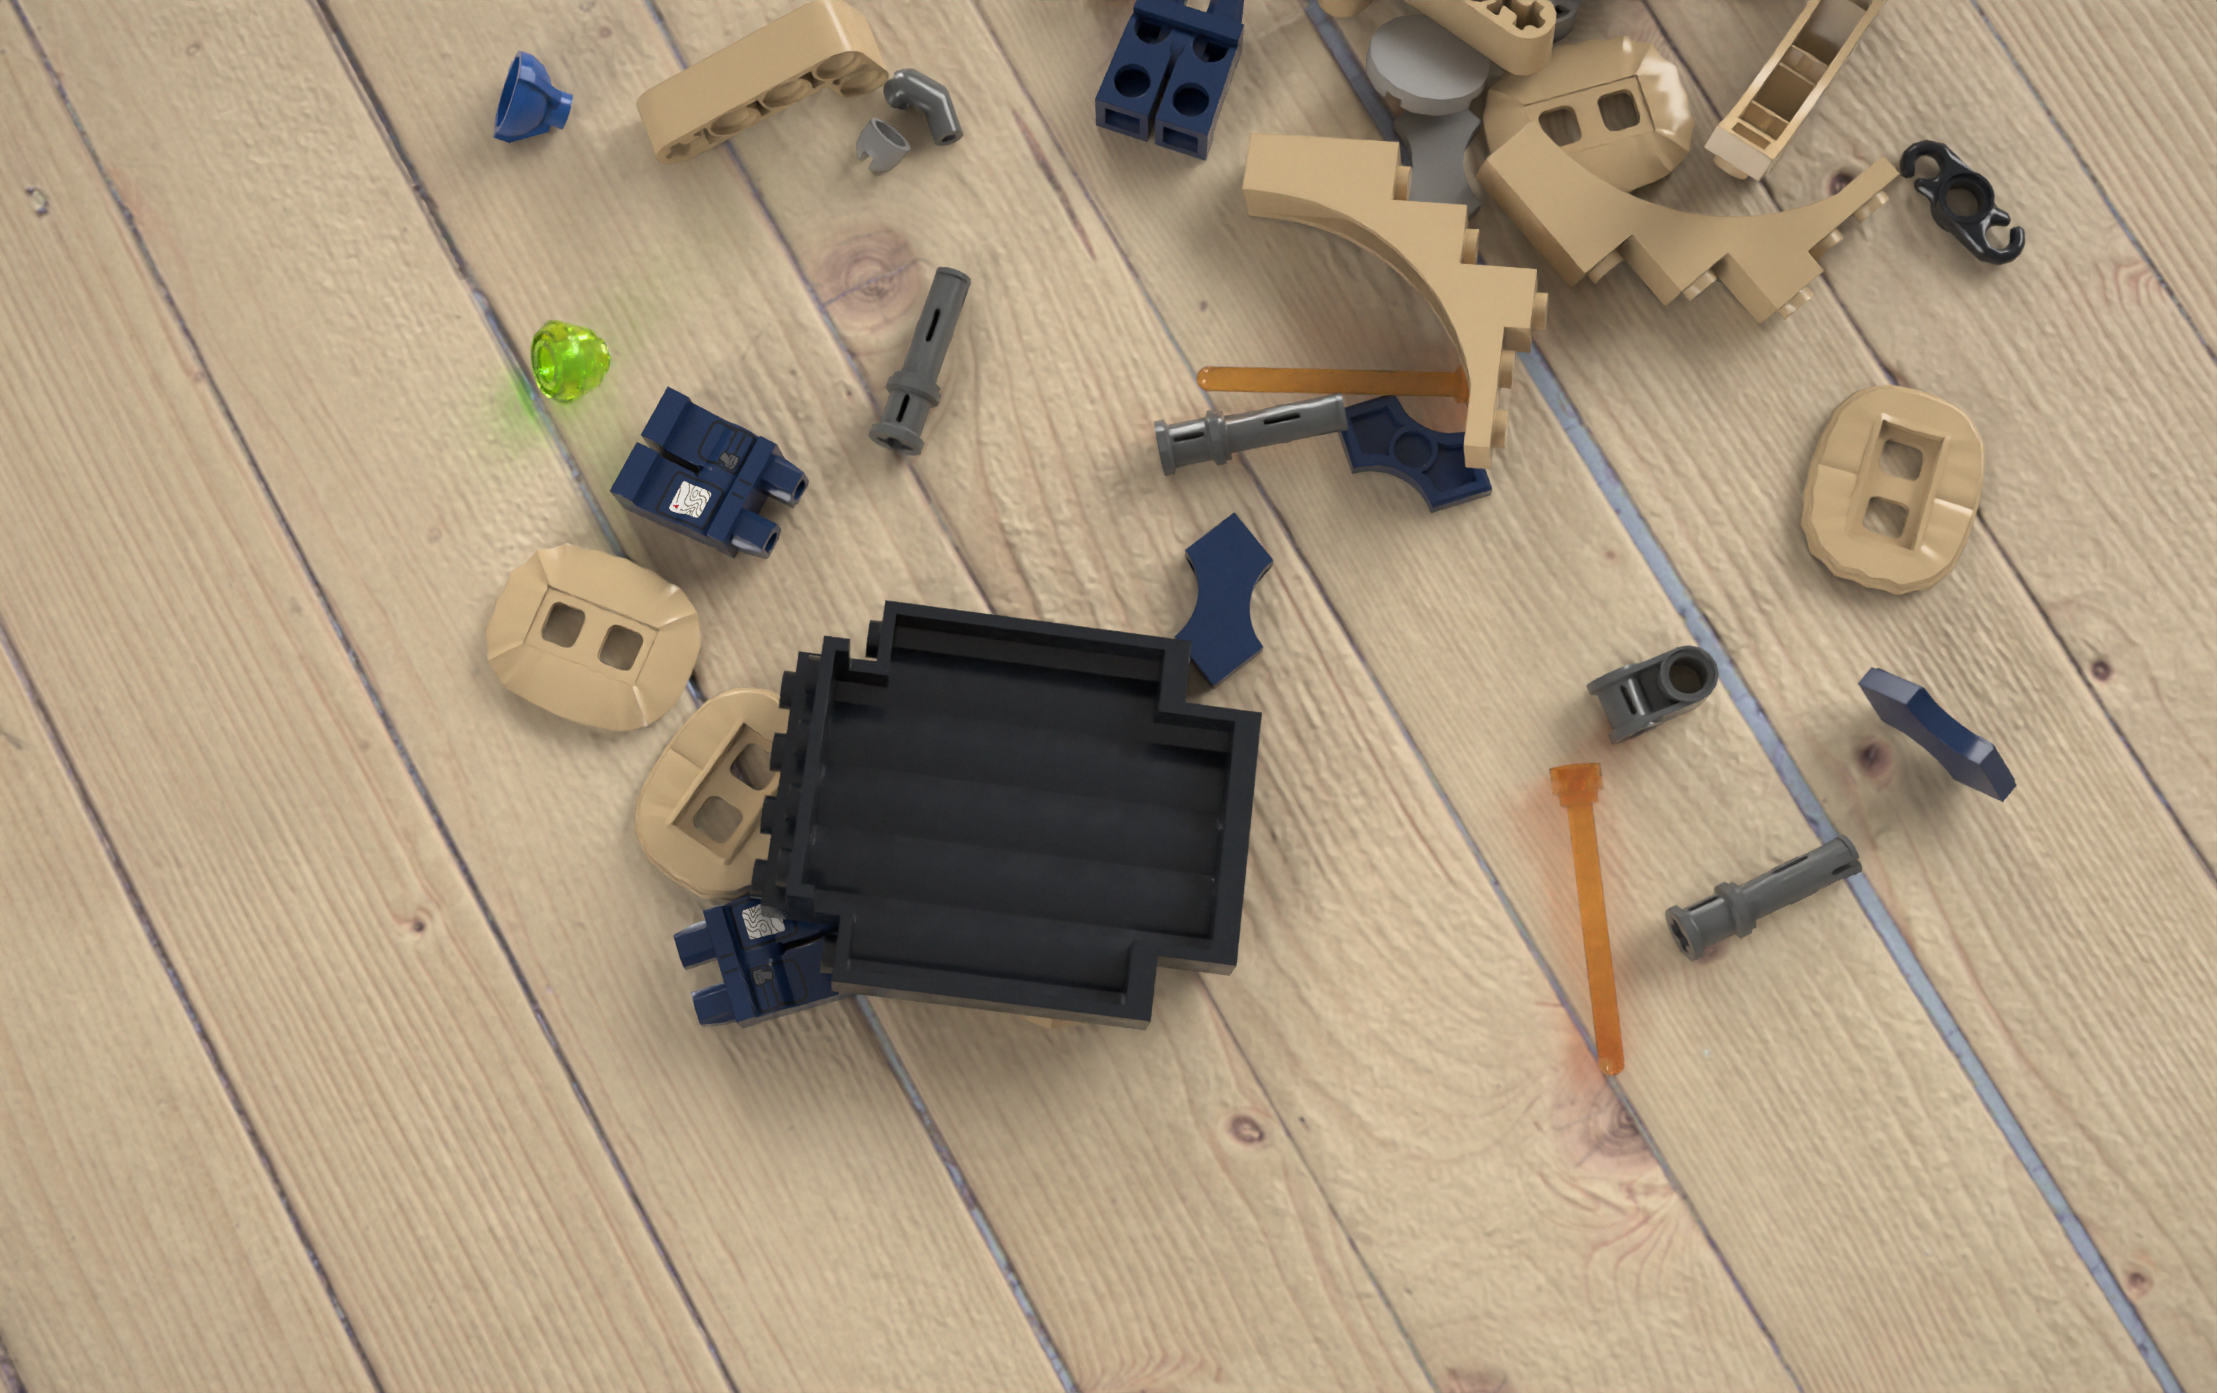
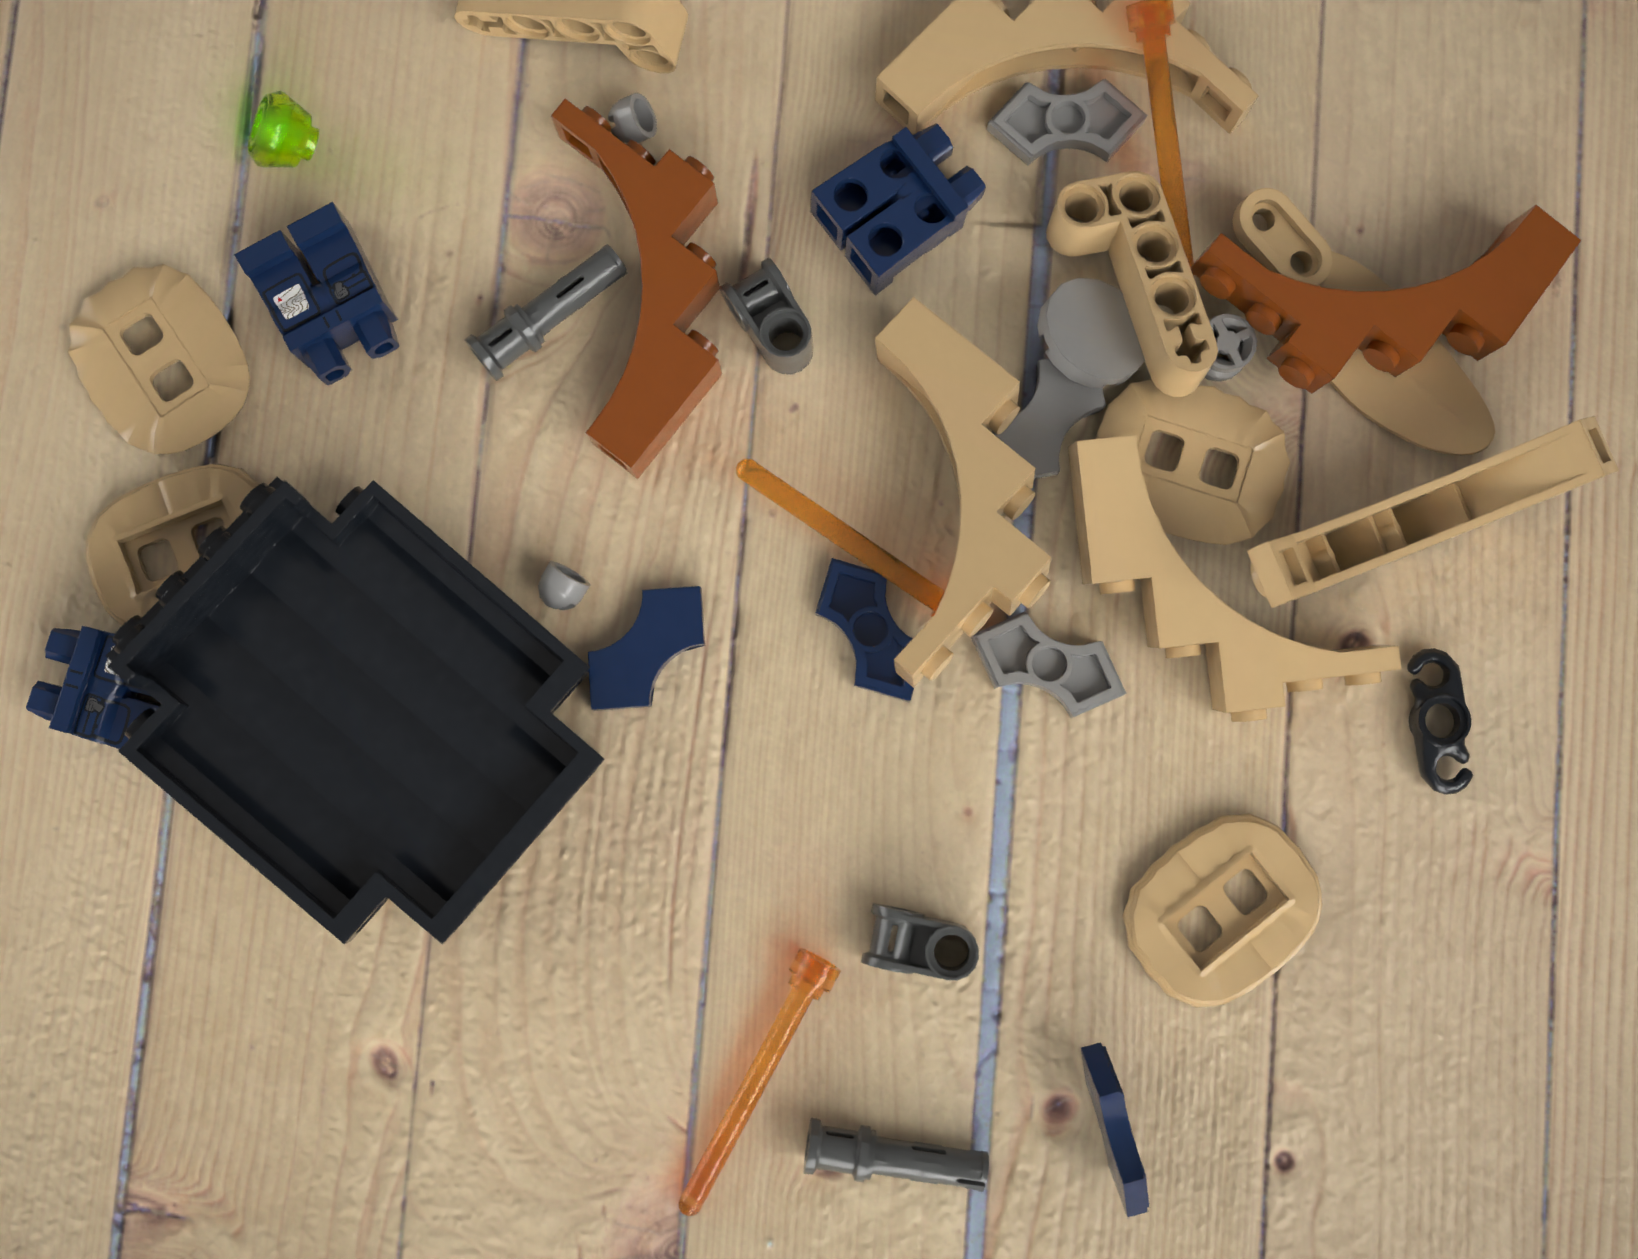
camera: 30 degrees right, 5 degrees up
dark grey arm [883,68,963,146] -> none
dark grey pin [1154,392,1349,476] -> none
none -> light grey hinge [538,561,590,610]
none -> dark orange arch [551,98,722,479]
none -> dark grey piece [720,258,813,374]
none -> light grey tile [971,612,1127,718]

